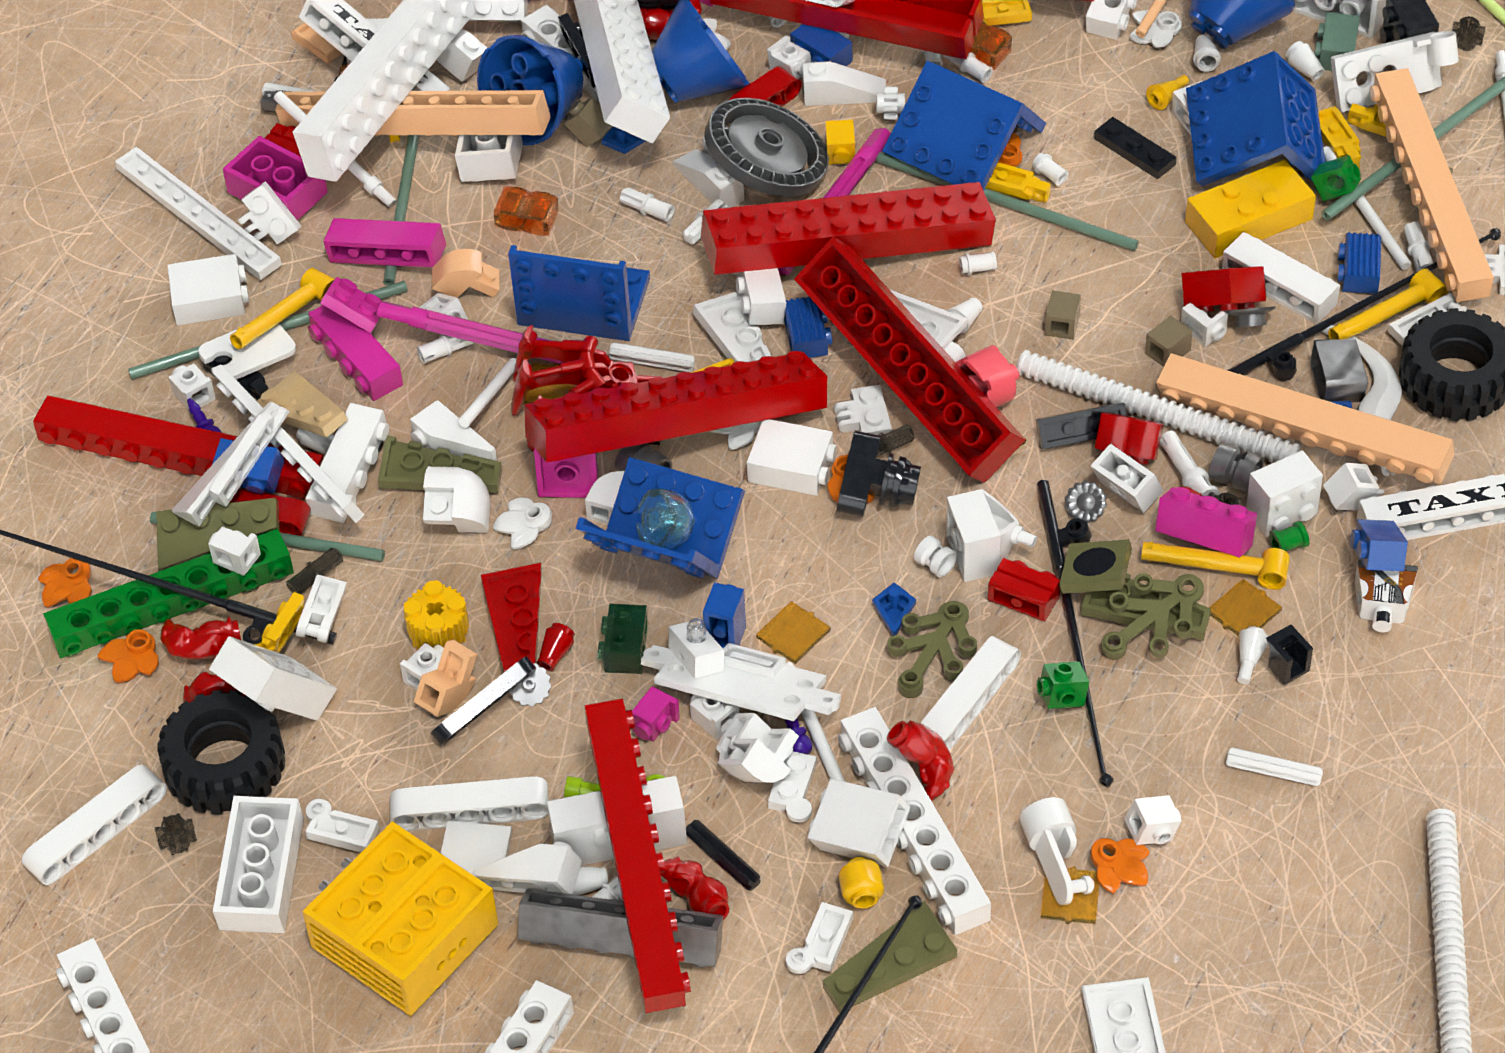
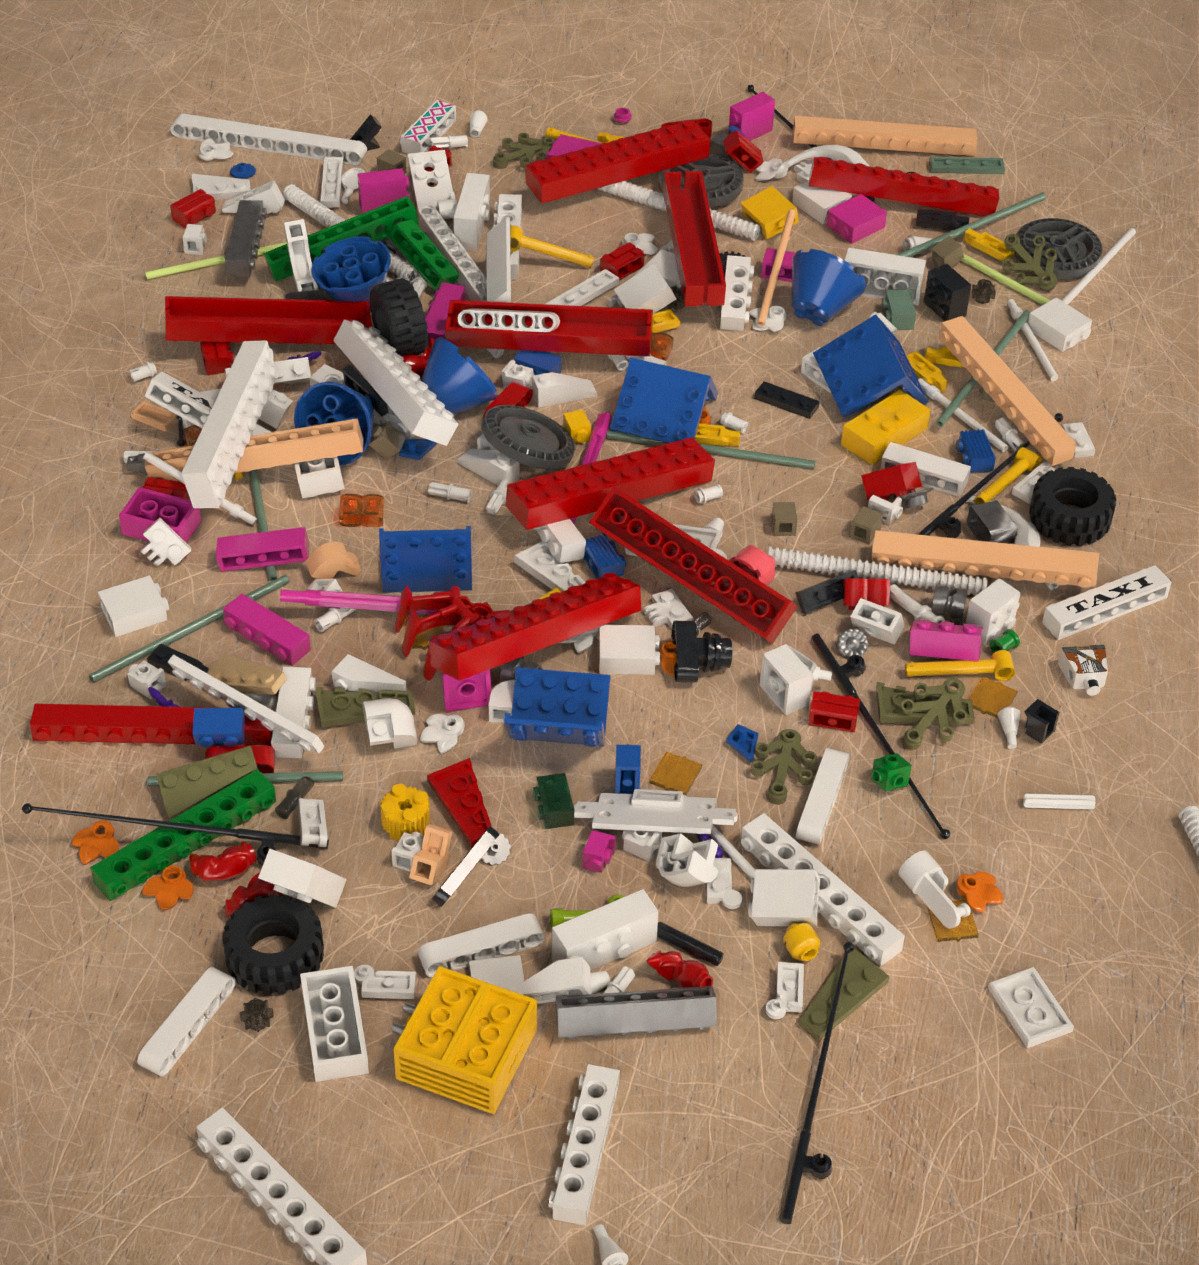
camera: 20 degrees left, 5 degrees down
white plate [115,147,282,280] -> none
white wedge [172,402,289,527] -> none
white piece [198,324,296,381] -> none
white brick [208,526,261,576] -> none
yellow piece [230,268,335,349] -> none
yellow hinge [254,592,304,653] -> none
dark pink plate [320,277,382,333] -> none
white bar [458,358,516,428] -> none
red cone [537,623,575,671] -> none
red brick [584,698,691,1014] -> none
white axle [609,342,695,372] -> none
clear light blue cylinder [636,489,695,550] -> none
white piece [668,618,724,679] -> none
white gear [876,86,905,120] -> none
red animal [887,720,954,801] -> none
white wheel [914,535,957,578] -> none
olive tile [1060,539,1132,594] -> none
white brick [1124,795,1182,845] -> none
yellow cone [1146,75,1189,110] -> none
white cone [1193,34,1221,72] -> none
green brick [1311,155,1361,201] -> none
white brick [1323,463,1385,511] -> none
white hinge [1330,31,1459,113] -> none
blue brick [1350,519,1408,571] -> none

